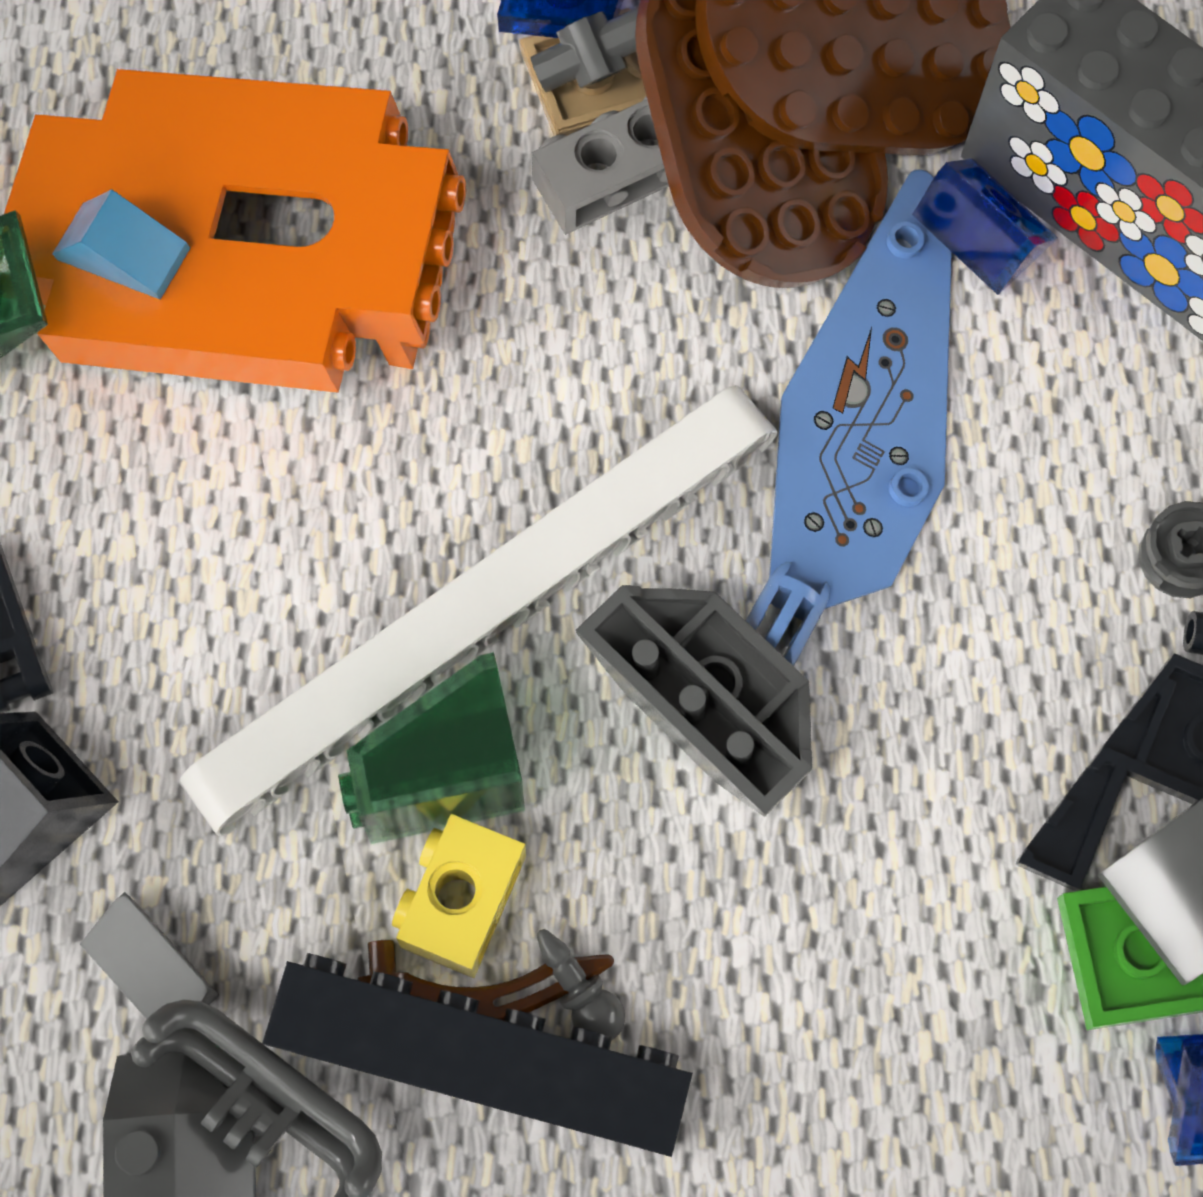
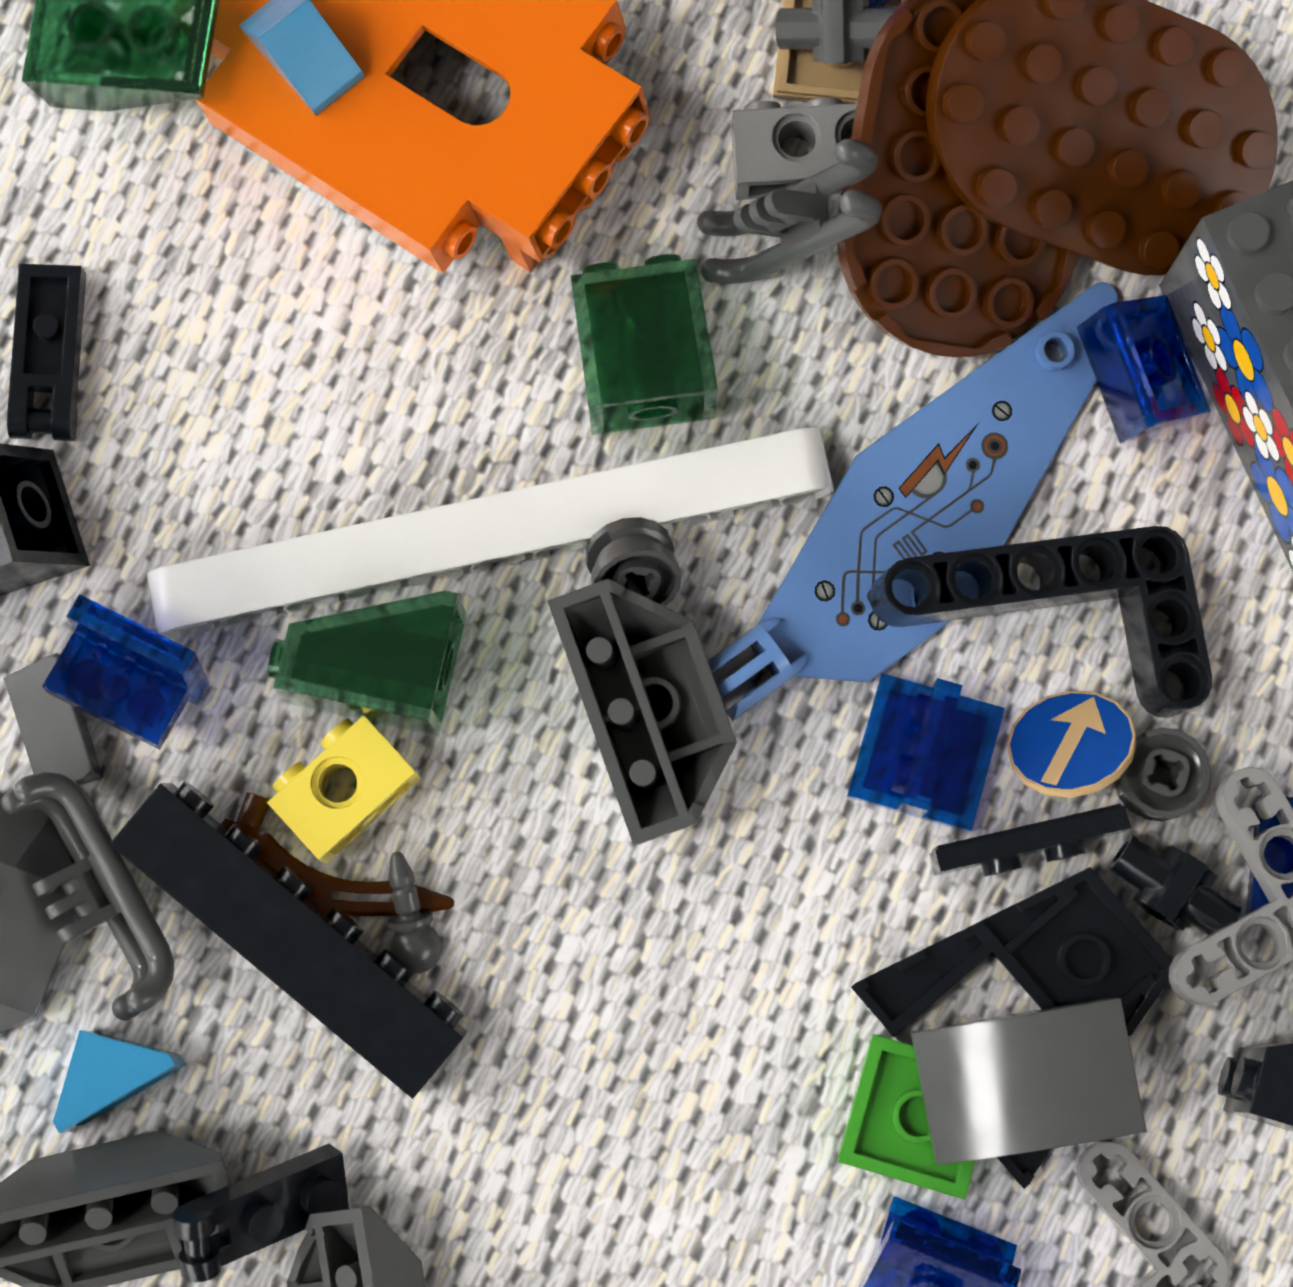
camera: 30 degrees right, 10 degrees up
none -> clear blue bracket [42,594,209,750]
none -> clear green slope [570,254,718,435]
none -> dark grey wheel [586,517,681,606]
none -> dark grey piece [697,139,883,284]
none -> clear blue bracket [846,673,1005,832]
none -> black beam [870,526,1212,718]
none -> black plate [929,803,1131,877]
none -> blue piece [1007,690,1137,798]

